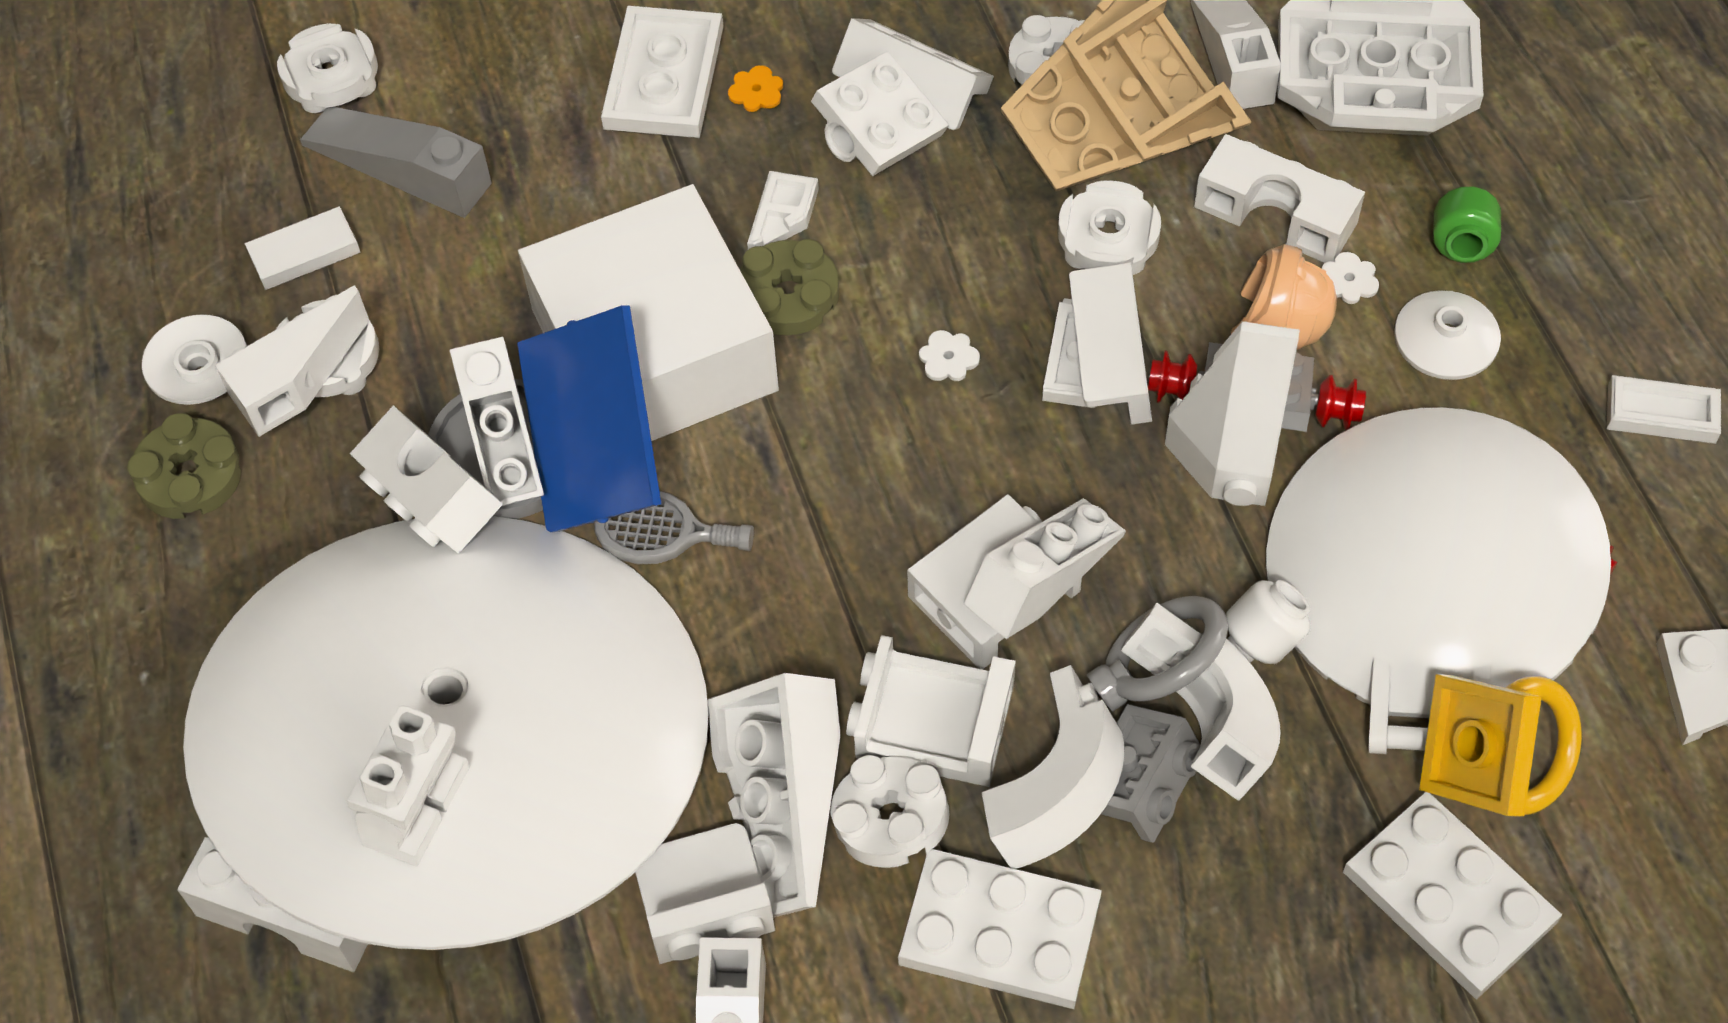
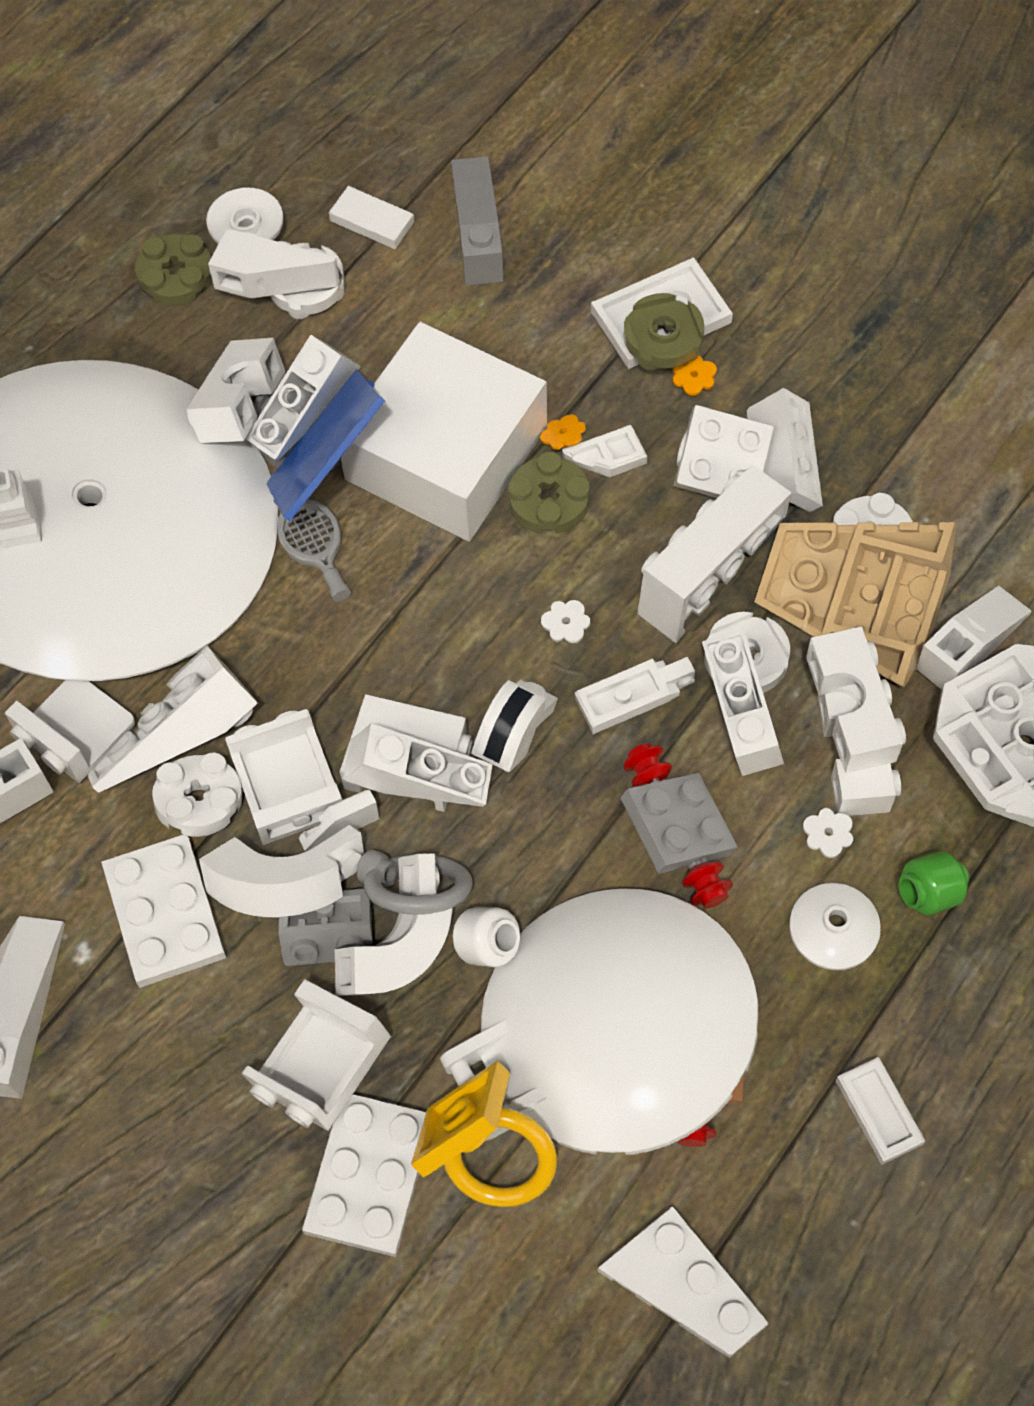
camera: 55 degrees right, 5 degrees up
white plate [277,23,378,113] -> none
white panel [1069,263,1152,424] -> none
white wedge [1165,321,1300,506] -> none
light nougat helmet [1231,244,1337,350] -> none
none -> white panel [242,979,391,1131]
none -> white tile [299,789,380,852]
none -> white brick [471,680,558,772]
none -> light orange plant [540,415,586,450]
none -> olive plate [624,293,704,370]
none -> white wedge [637,464,792,643]
none -> white slope [702,629,784,776]
none -> white arch [806,626,906,774]

